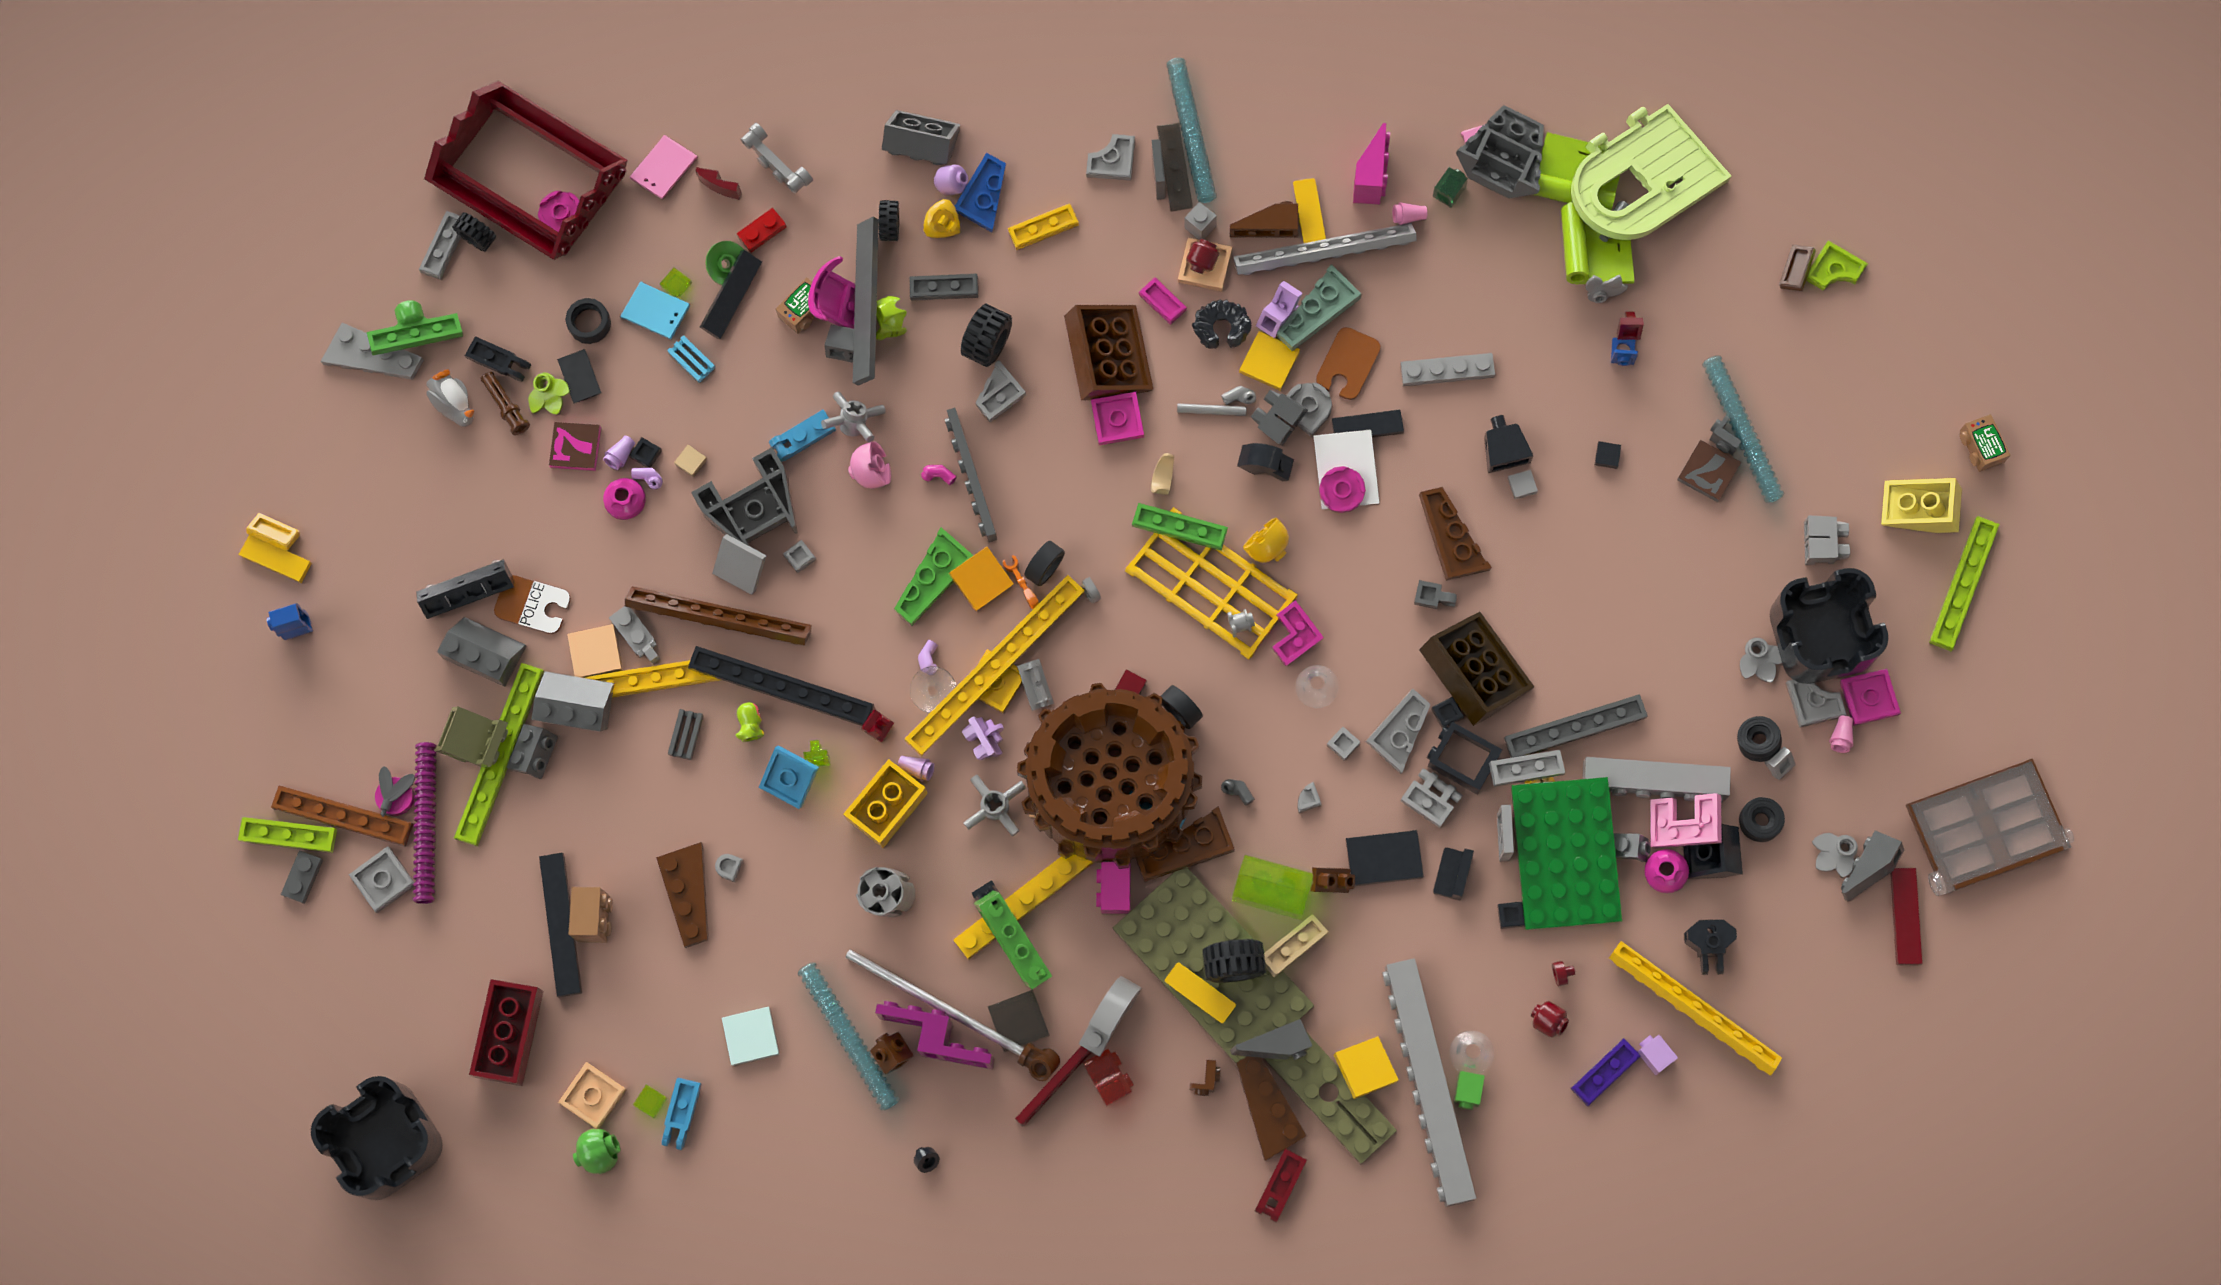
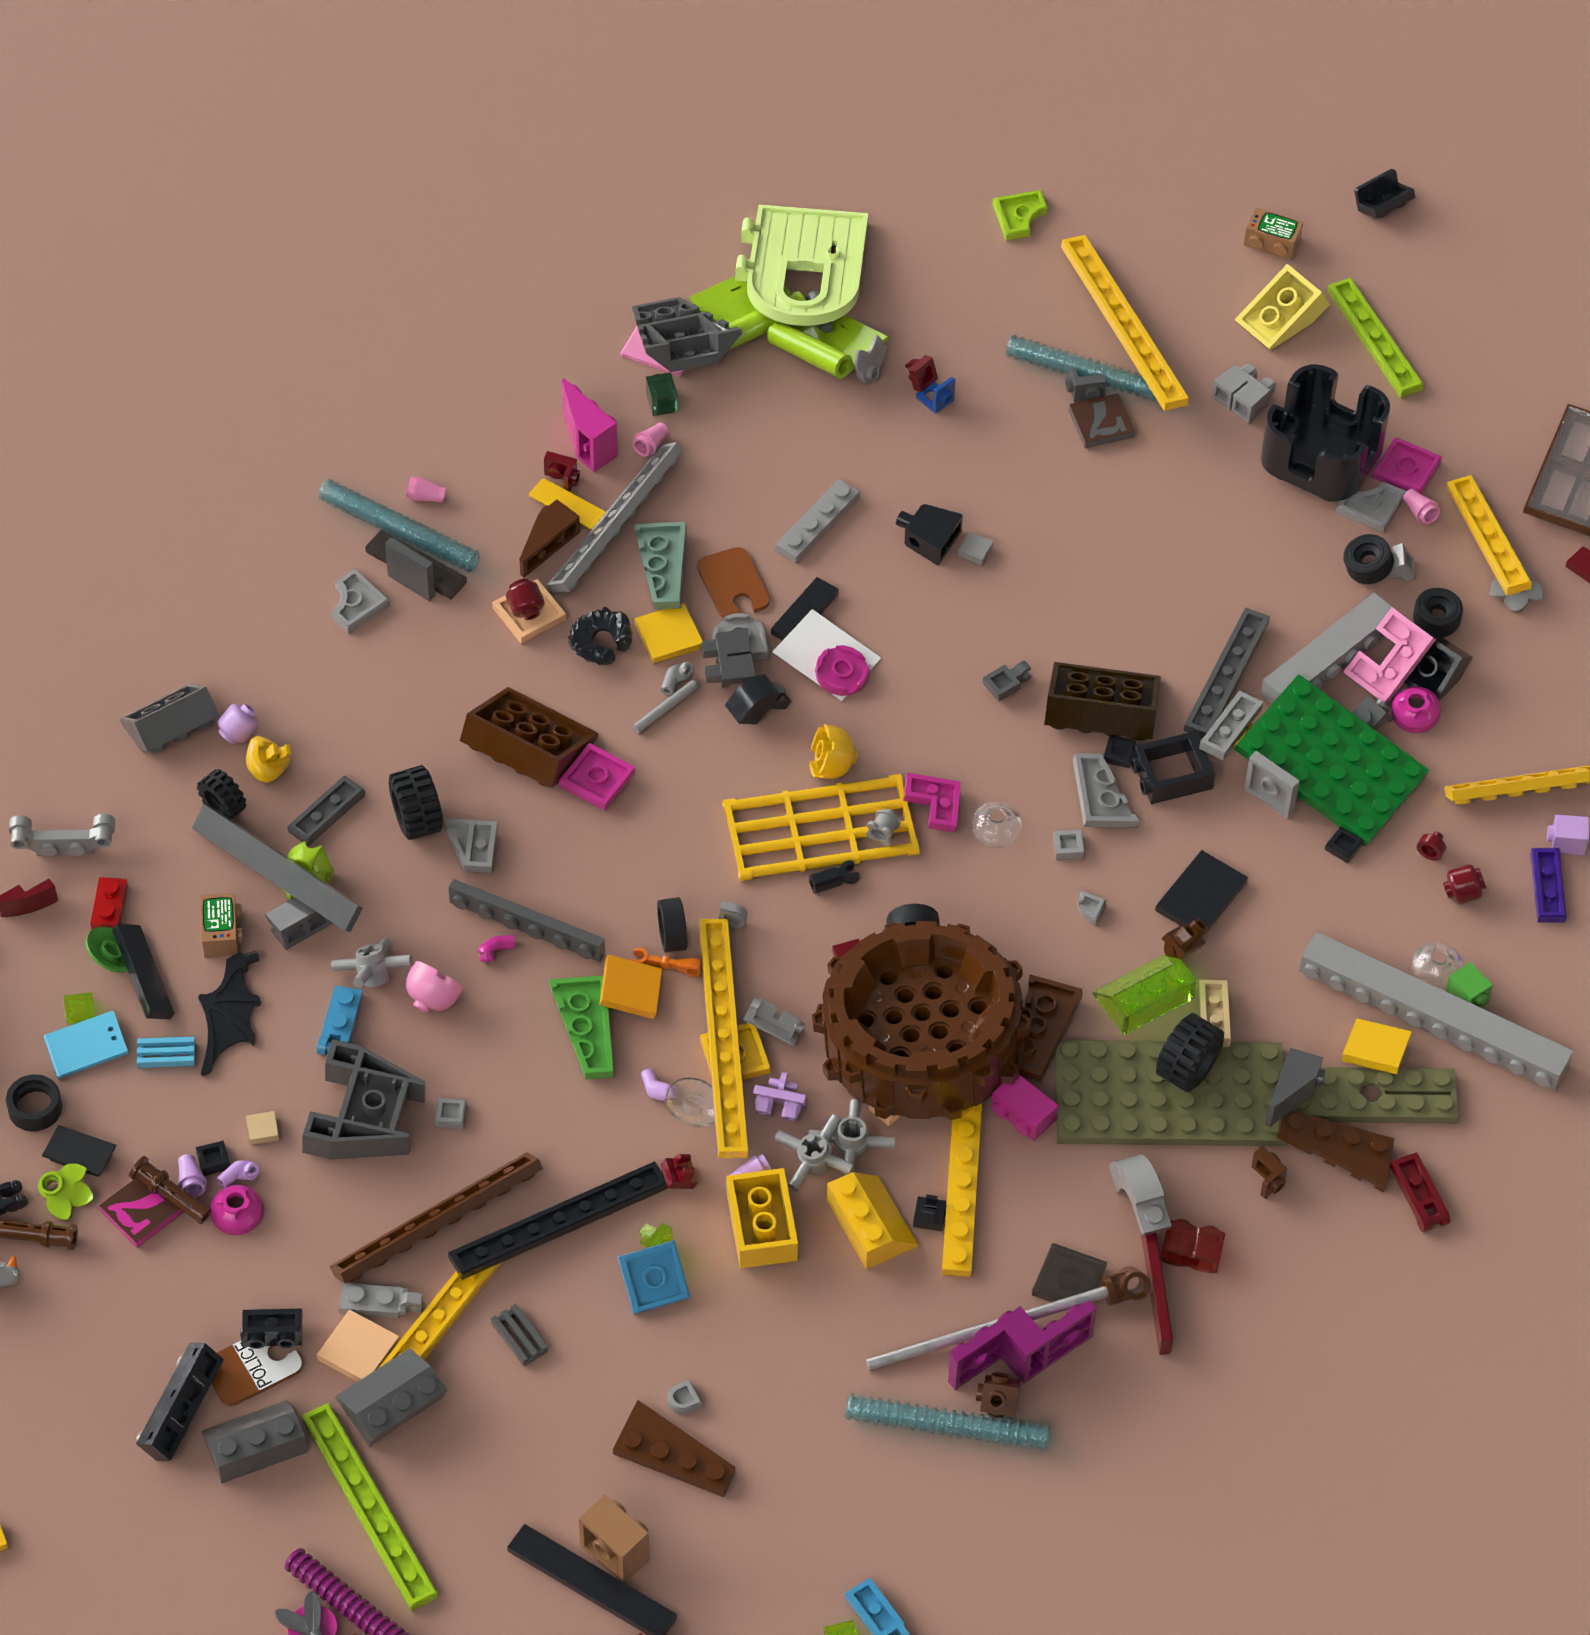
camera: 55 degrees left, 20 degrees down
blue brick [267,603,313,640] -> none
olive piece [435,706,508,768] -> none
dark grey bracket [507,724,558,779] -> none
light grey tile [712,534,766,595] -> none
light aqua tile [722,1007,780,1066] -> none
lime animal [735,702,764,742] -> none
dark pink piece [808,256,855,329] -> none
light grey cylinder [856,867,915,917] -> none
black tile [913,1147,940,1173] -> none
blue wing [955,152,1006,233] -> none
bright green window [974,890,1052,990] -> none
yellow tile [1008,203,1079,250] -> none
bright green tile [1132,503,1228,551] -> none
dark pink tile [1139,277,1187,325] -> none
tan helmet [1151,453,1174,495] -> none
yellow piece [1165,962,1236,1023] -> none
light grey brick [1184,202,1217,240] -> none
dark grey arm [1221,779,1255,806] -> none
lavender brick [1256,281,1302,338] -> none
light grey plate [1400,768,1463,828] -> none
reddish brown wing [1419,487,1492,581] -> none
black panel [1433,847,1474,901] -> none
black tile [1594,441,1621,469] -> none
black hinge [1684,919,1737,975] -> none
light grey plate [1739,638,1782,682] -> none
tile [1779,245,1816,291] -> none
dark grey slope [1841,830,1904,902] -> none
none -> reddish brown pin [129,1156,211,1224]
none -> black animal [198,950,261,1076]
none -> black bracket [240,1308,303,1349]
none -> bright pink cone [406,476,446,503]
none -> dark red bracket [544,451,580,492]
none -> light grey bar [775,1114,855,1191]
none -> black bar [809,861,859,894]
none -> yellow slope [827,1172,918,1269]
none -> yellow plate [1061,235,1189,411]
none -> black bracket [1354,169,1416,219]
none -> yellow tile [1447,475,1532,596]

